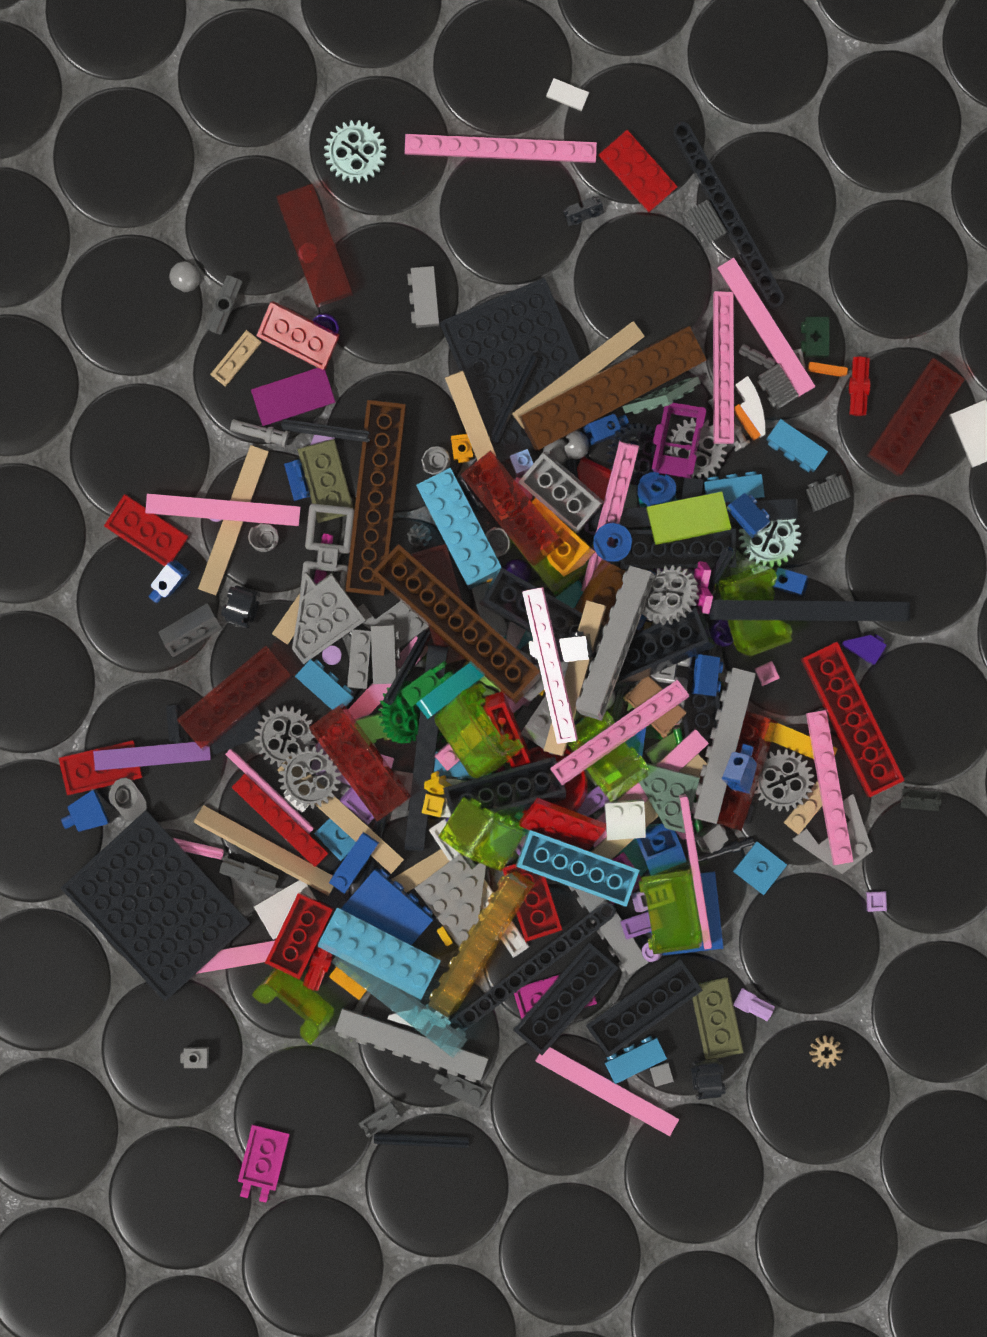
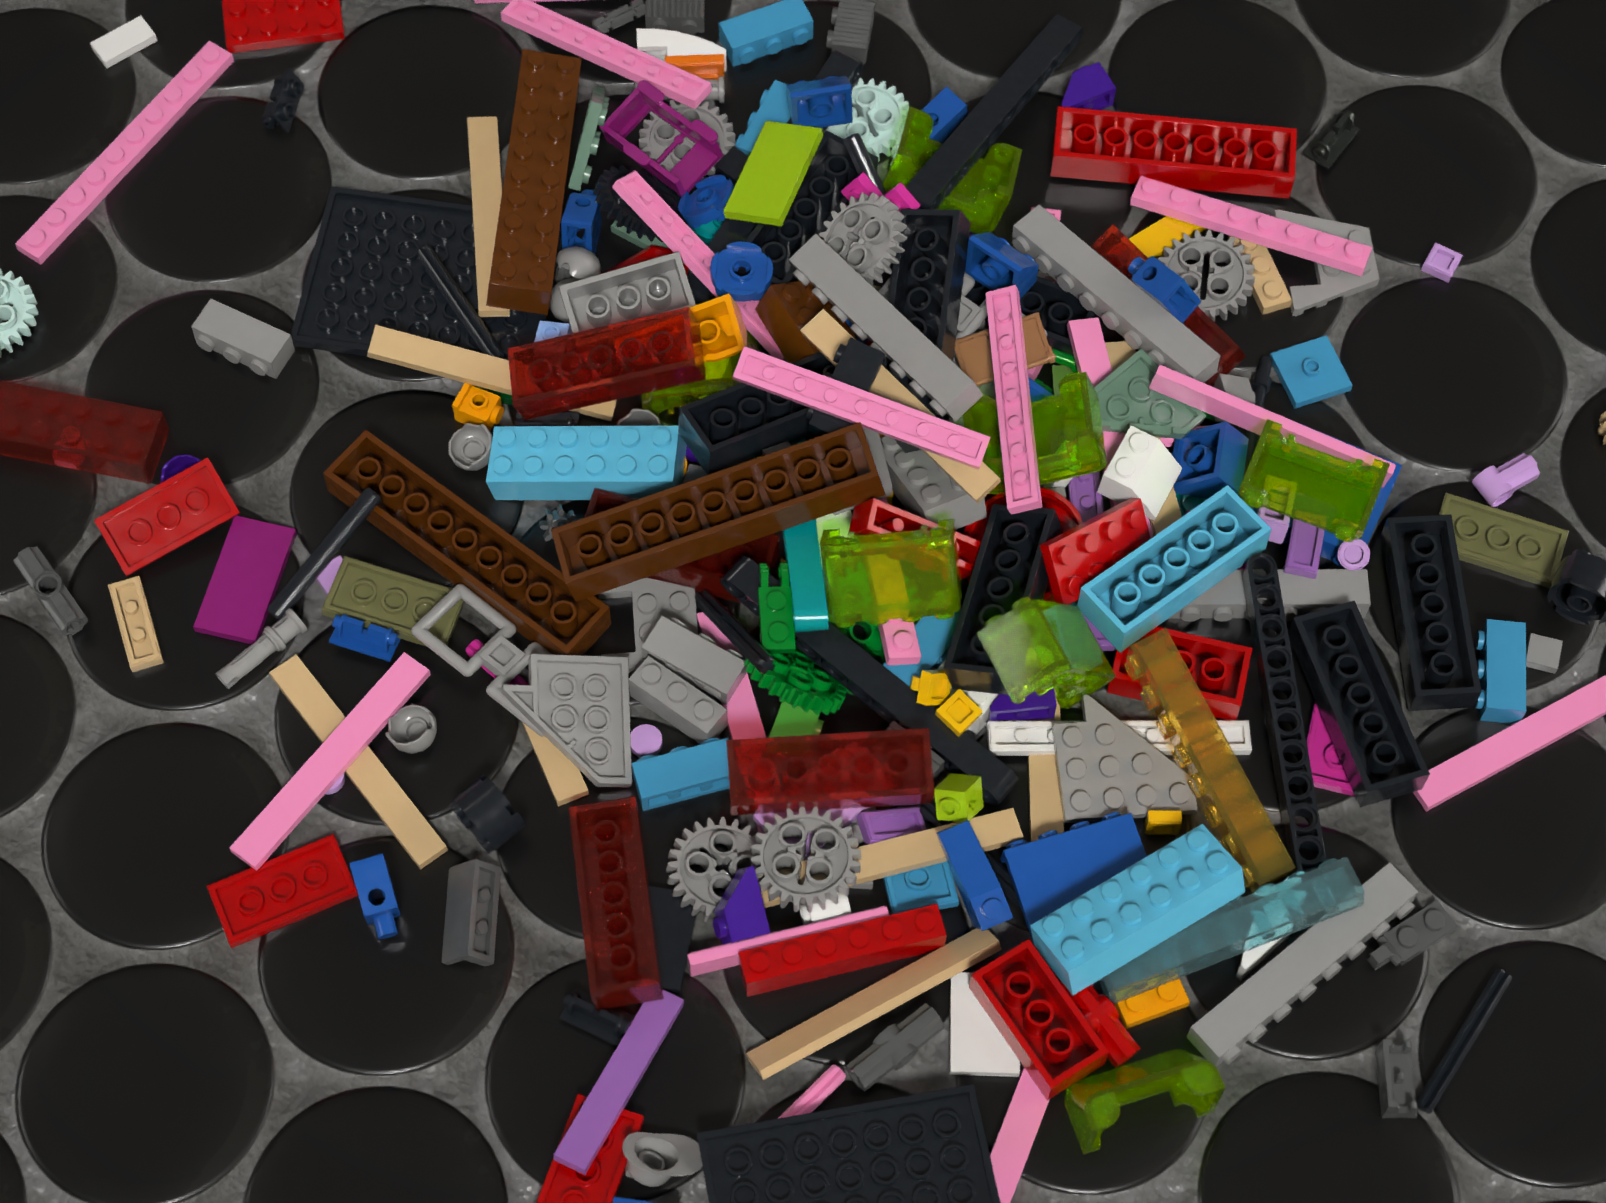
camera: 55 degrees left, 25 degrees down
none -> dark purple slope [713,866,770,944]
none -> lime brick [934,773,984,822]

